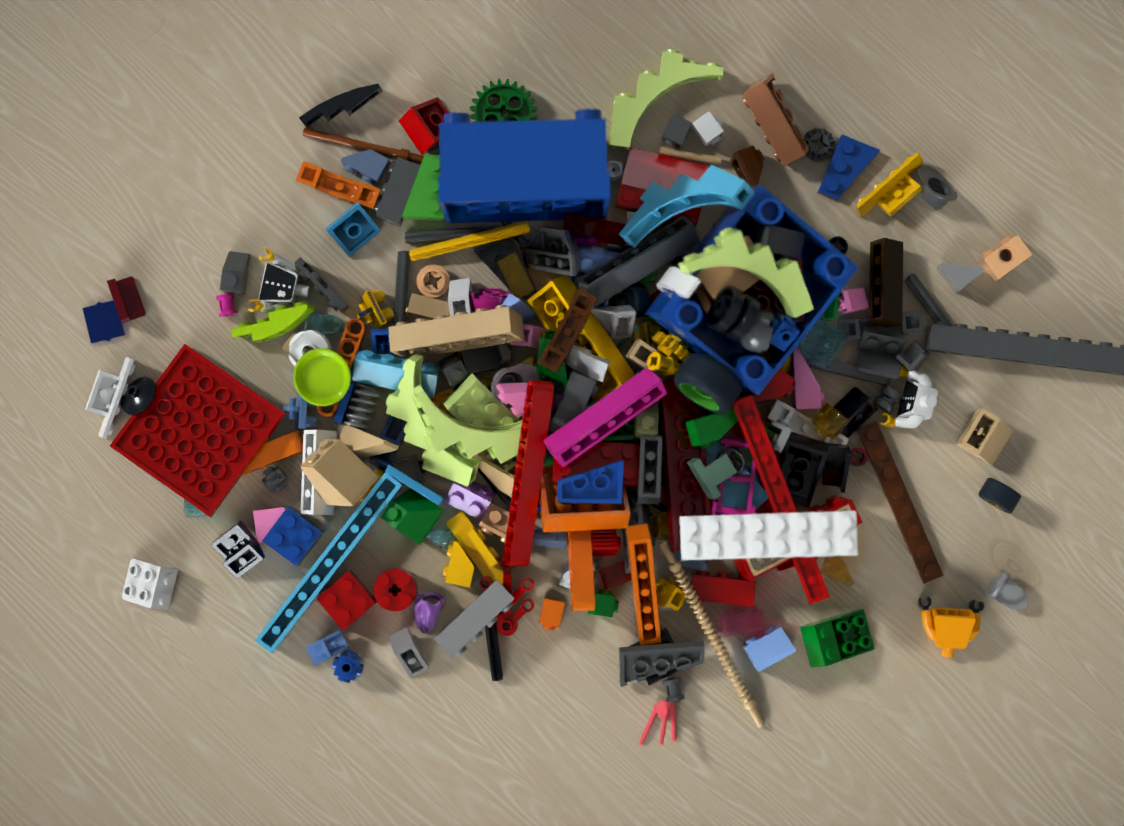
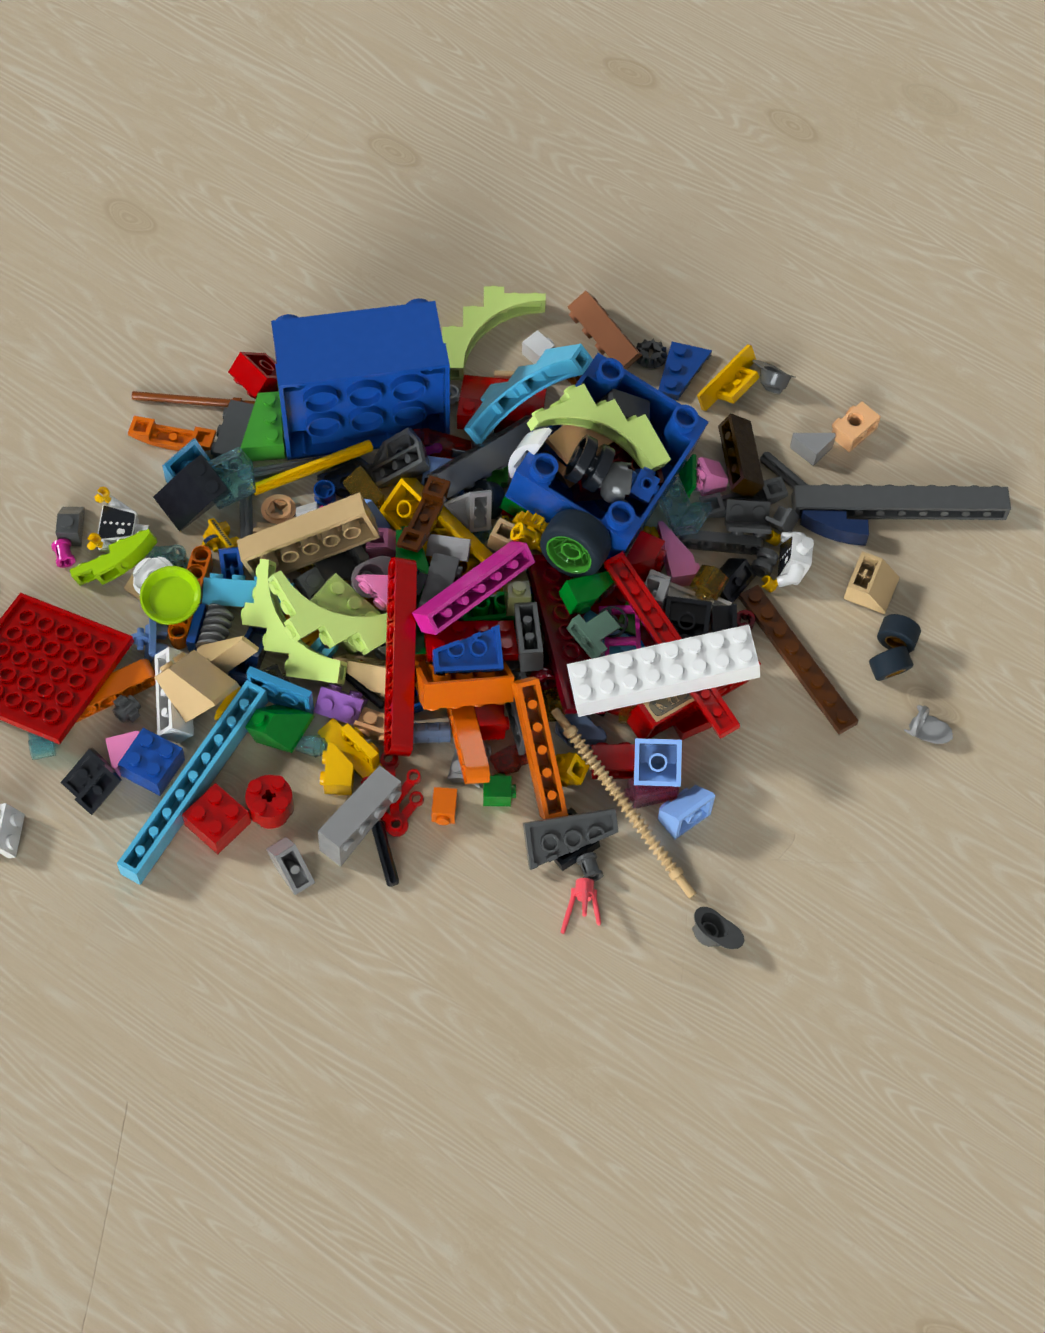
camera: 10 degrees left, 25 degrees down
dark grey wing [295,257,349,313] -> none
black slope [299,84,382,128] -> none
medium blue hips [306,630,349,666] -> none
blue brick [332,651,364,683] -> none
sand blue slope [340,149,391,184] -> none
medium lavender piece [413,591,445,633] -> none
dark grey brick [661,114,692,149] -> none
green slope [800,609,875,668] -> none
clear yellow slope [820,556,854,586] -> none
light orange torso [918,597,984,658] -> none
none -> black slope [153,454,231,532]
none -> clear light blue bracket [208,447,256,509]
none -> blue wheel [314,480,336,507]
none -> dark red bush [534,668,556,691]
none -> light blue slope [634,738,682,787]
none -> dark grey piece [692,907,745,949]
none -> dark blue slope [800,510,869,546]
none -> black wheel [869,646,914,681]

